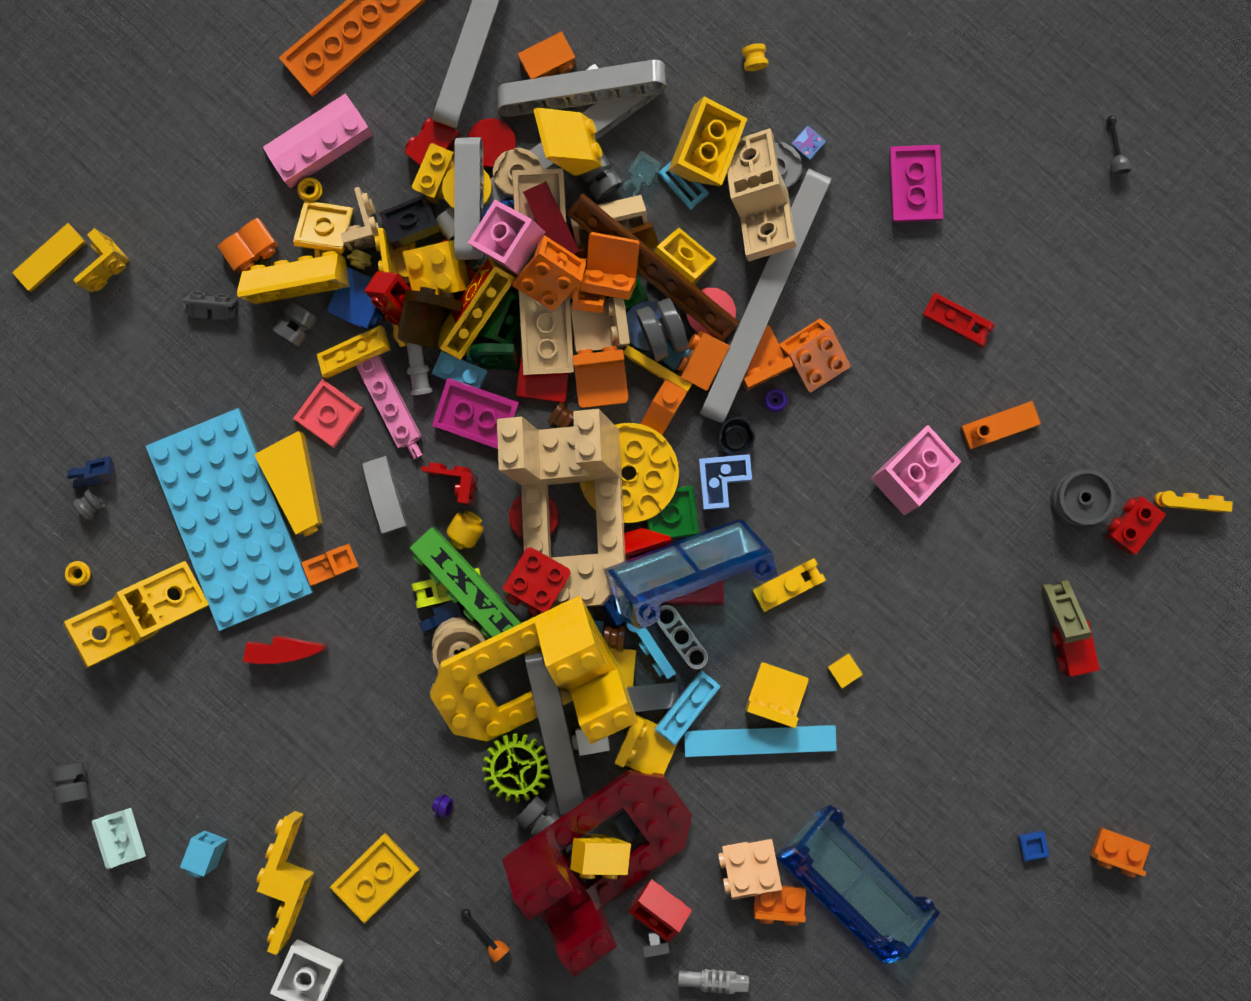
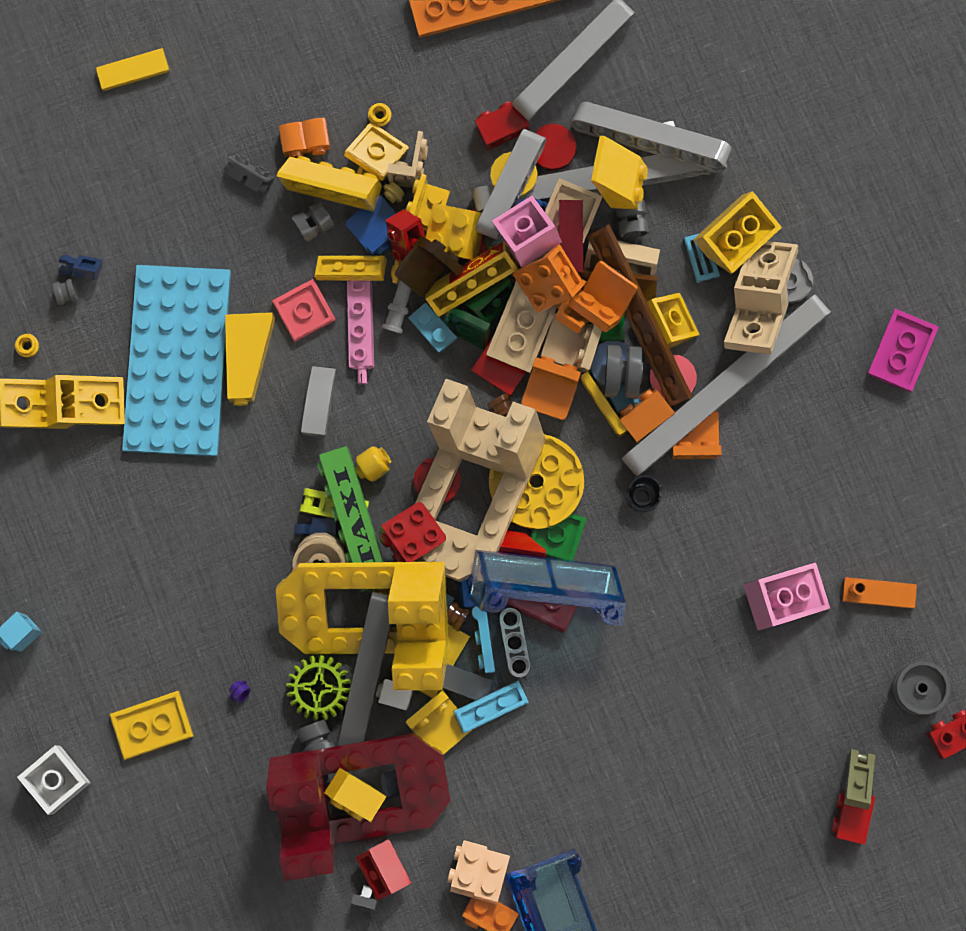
camera: 25 degrees right, 5 degrees down
yellow bracket [73,228,130,292] -> none
red slope [243,636,328,664] -> none
yellow bracket [256,811,314,955] -> none
bright pink slope [263,93,373,189] -> none
orange slope [301,544,359,586] -> none
black plate [379,195,440,250] -> none
yellow bracket [412,143,455,204] -> none
red bracket [421,462,477,506] -> none
dark pink plate [432,378,519,449] -> none
hinge [461,909,510,963] -> none
tan tile [493,148,542,198] -> none
orange brick [518,31,576,79] -> none
clear light blue plate [622,151,662,197] -> none
orange slope [640,379,687,436] -> none
medium azure tile [684,725,837,757] -> none
light blue brick [698,454,752,511] -> none
yellow wheel [741,43,769,71] -> none
yellow bracket [745,662,809,728] -> none
yellow plate [752,558,826,612] -> none
dark purple plate [763,388,788,413] -> none
orange bracket [779,318,851,392] -> none
tile [791,125,826,161] -> none
yellow tile [827,653,863,688] -> none
red plate [921,292,995,348] -> none

